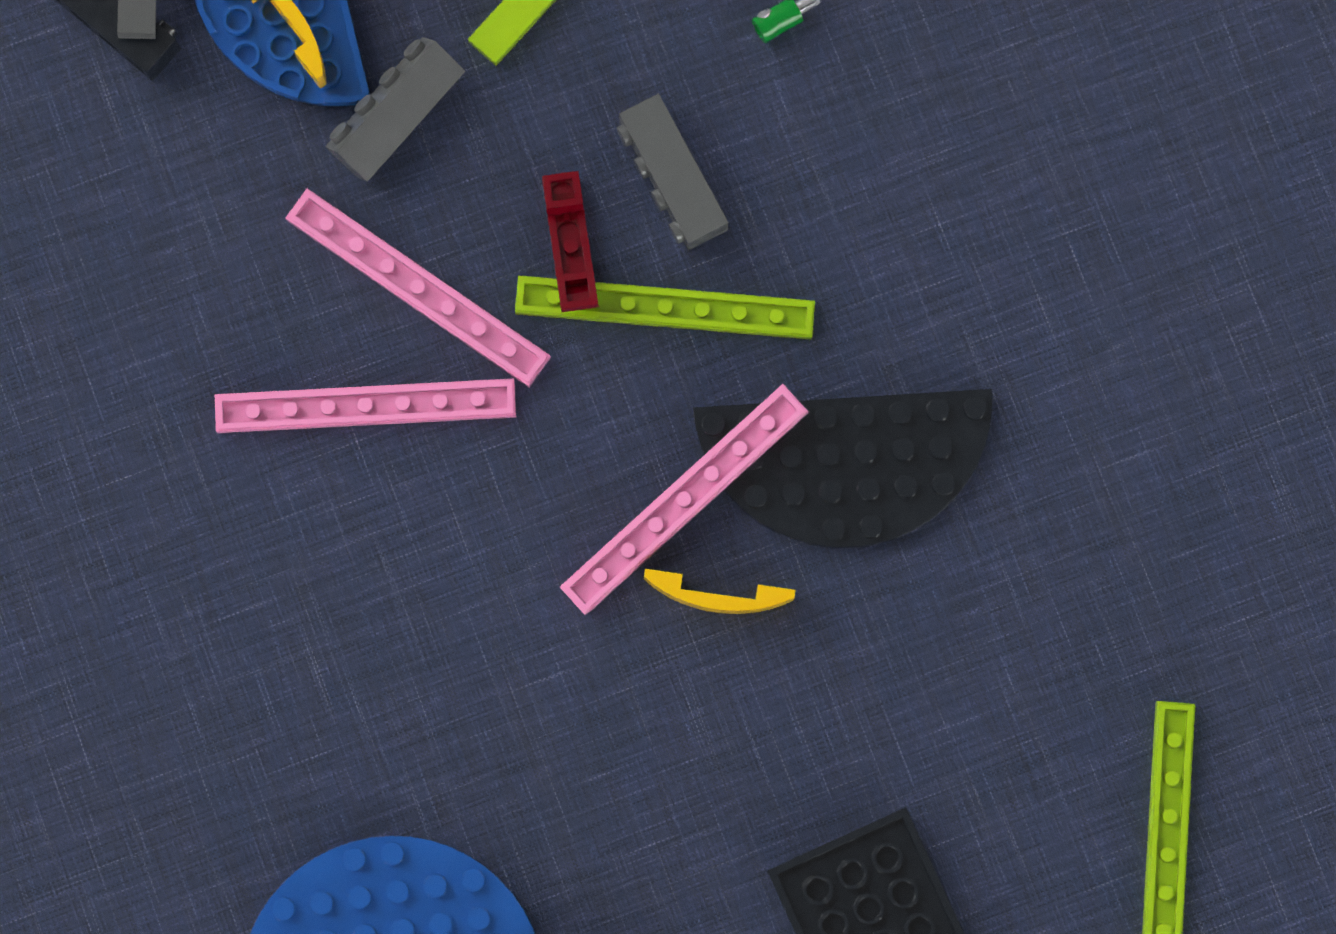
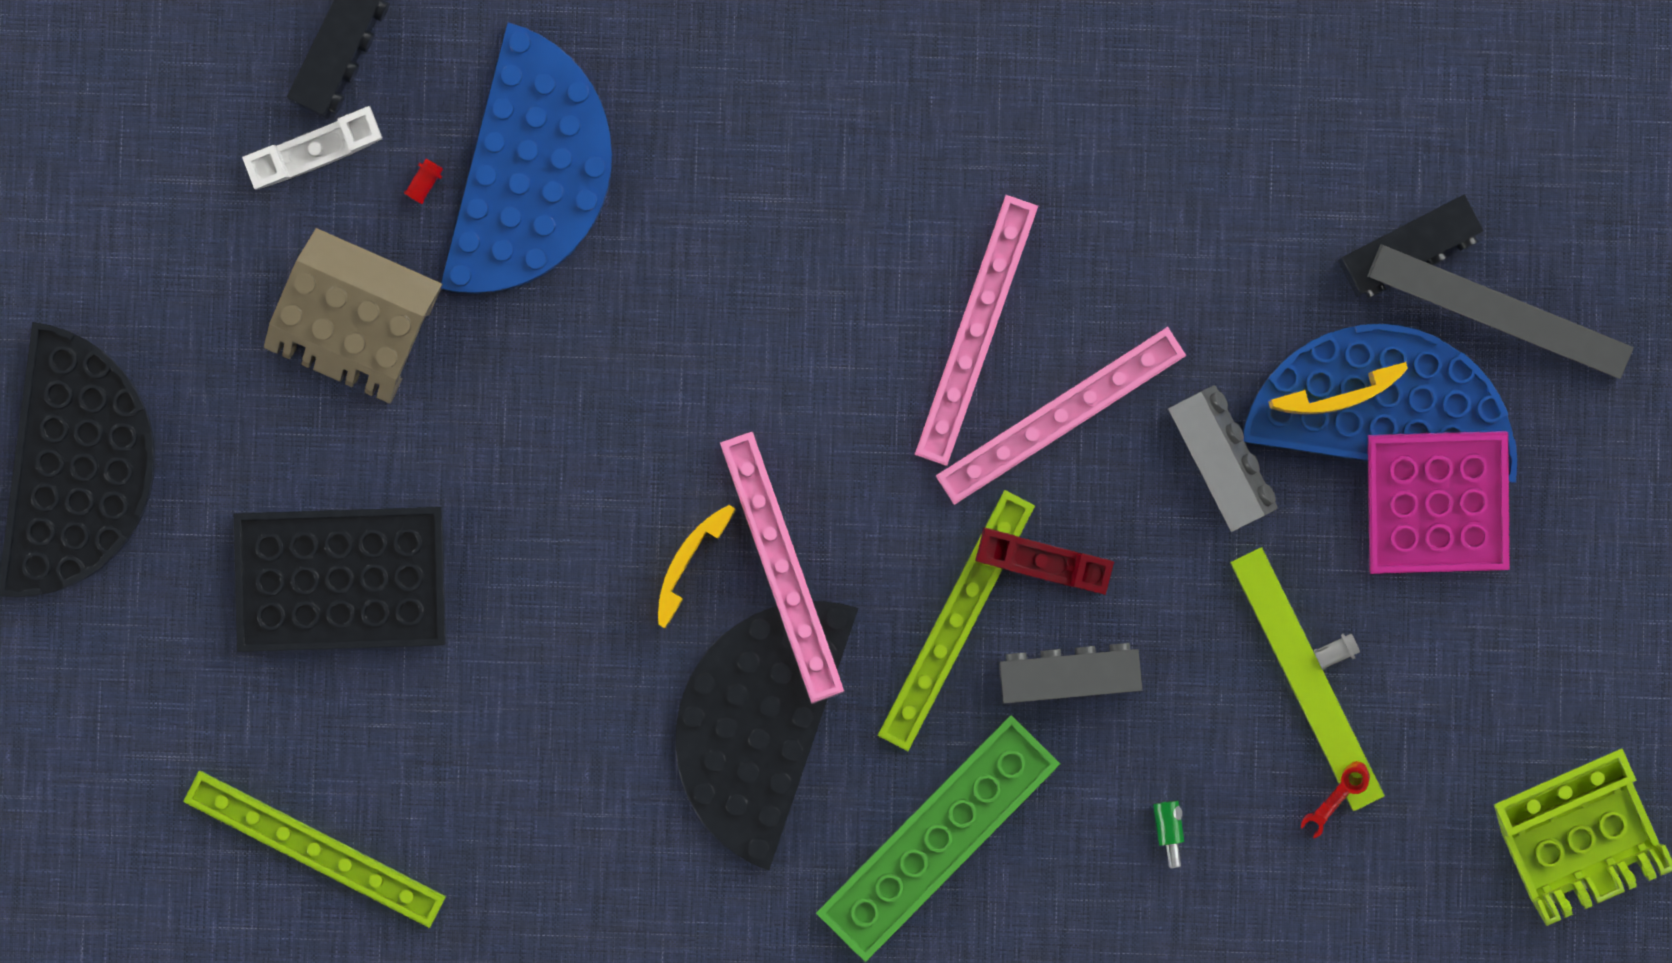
camera: 115 degrees right, 5 degrees up
none -> bright green plate [816,715,1060,962]

